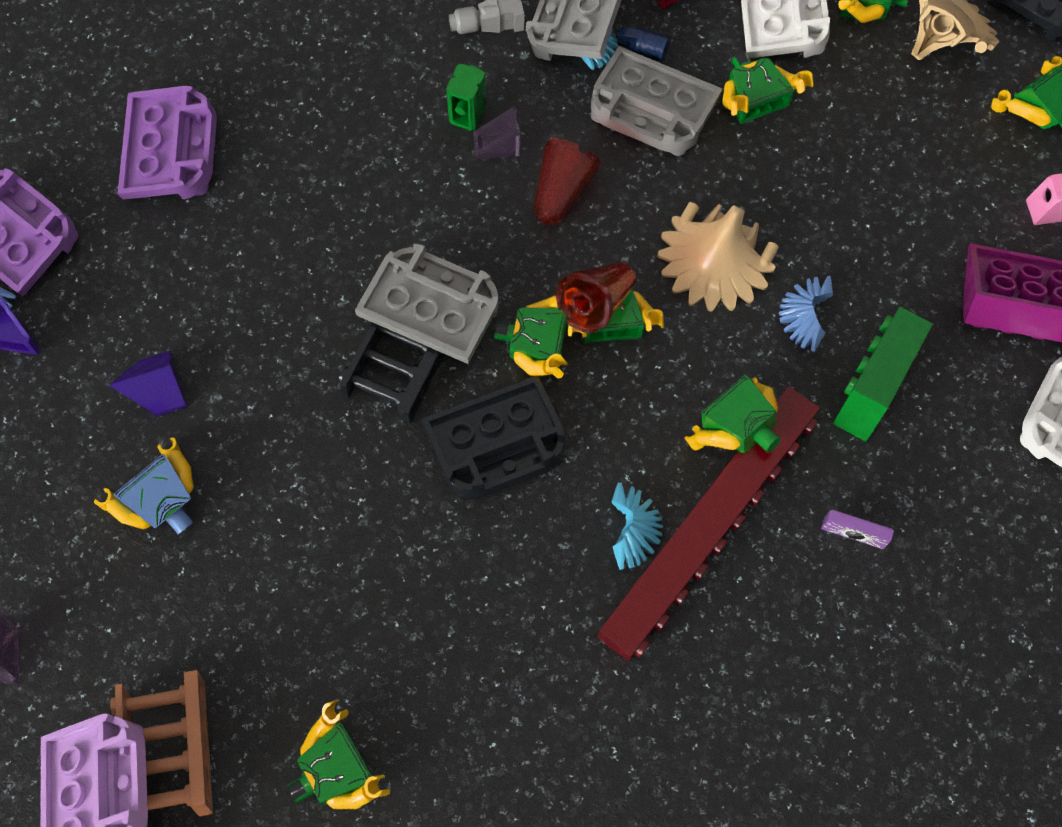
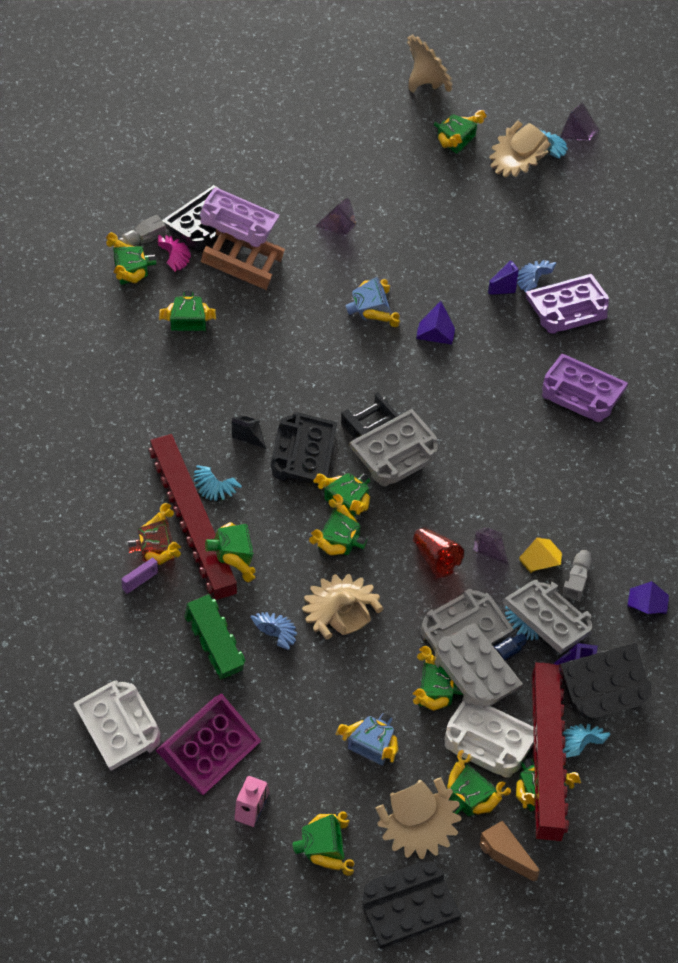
camera: 120 degrees right, 15 degrees down
green brick [446,63,486,131] -> none
clear red cone [556,262,636,333] -> none
none -> torso [127,503,181,565]
none -> black slope [231,414,266,449]
none -> torso [336,713,398,766]
none -> light grey plate [434,623,523,708]
none -> yellow slope [519,538,562,573]

